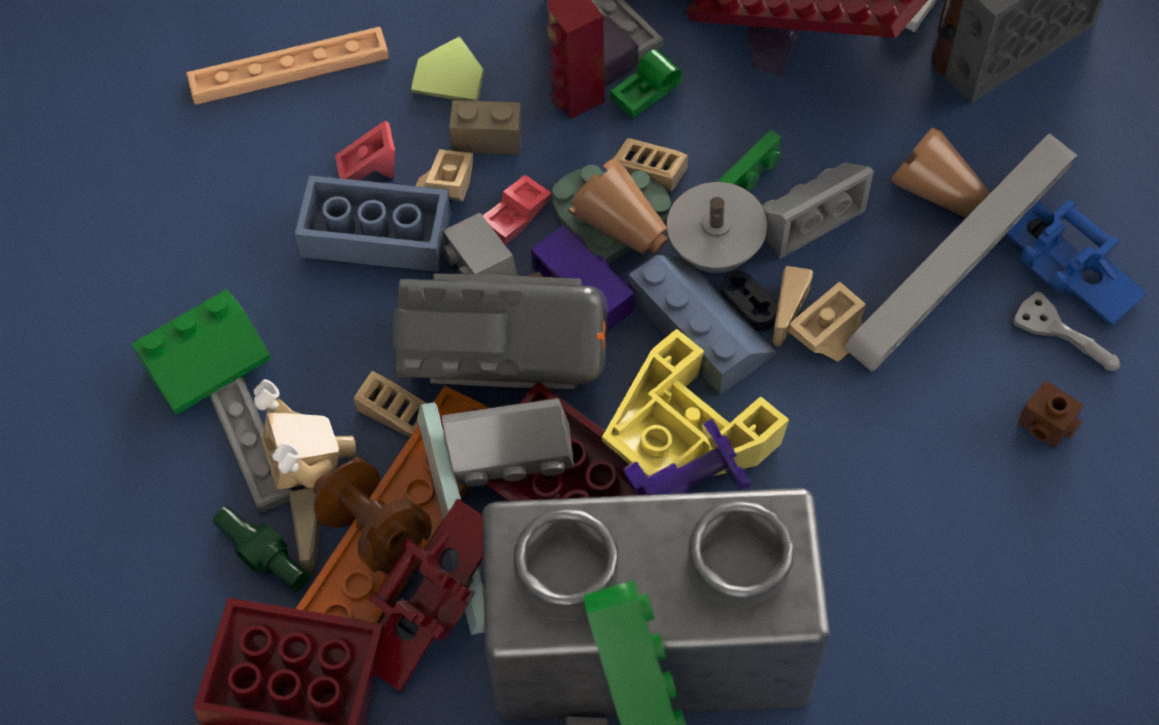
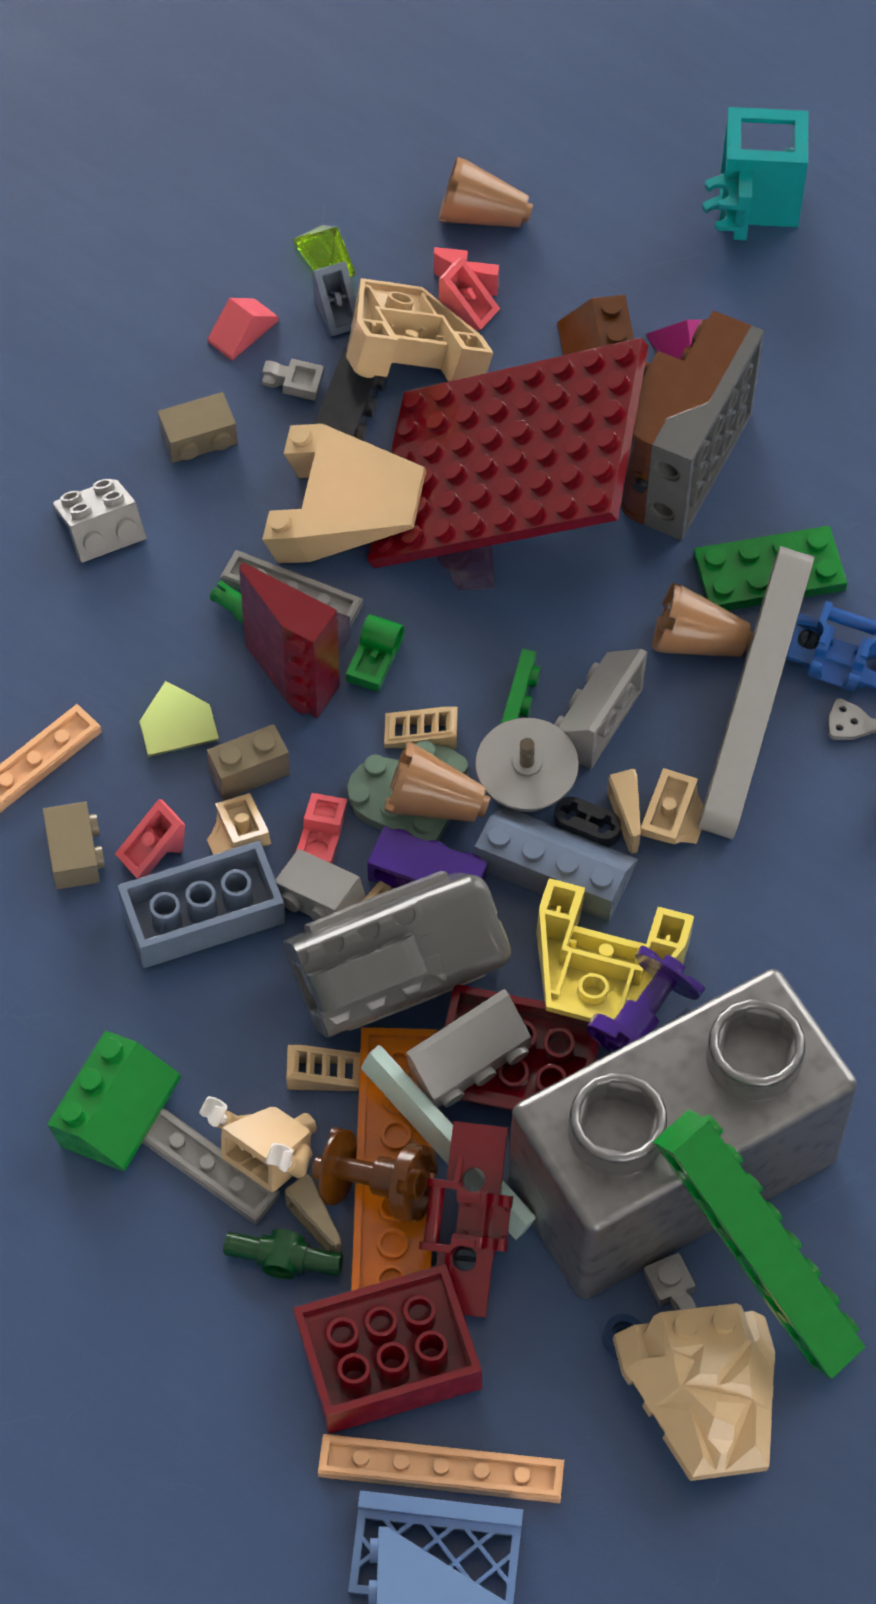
camera: 30 degrees left, 0 degrees up
none -> dark tan brick [43,801,105,890]
none -> green plate [693,525,847,610]

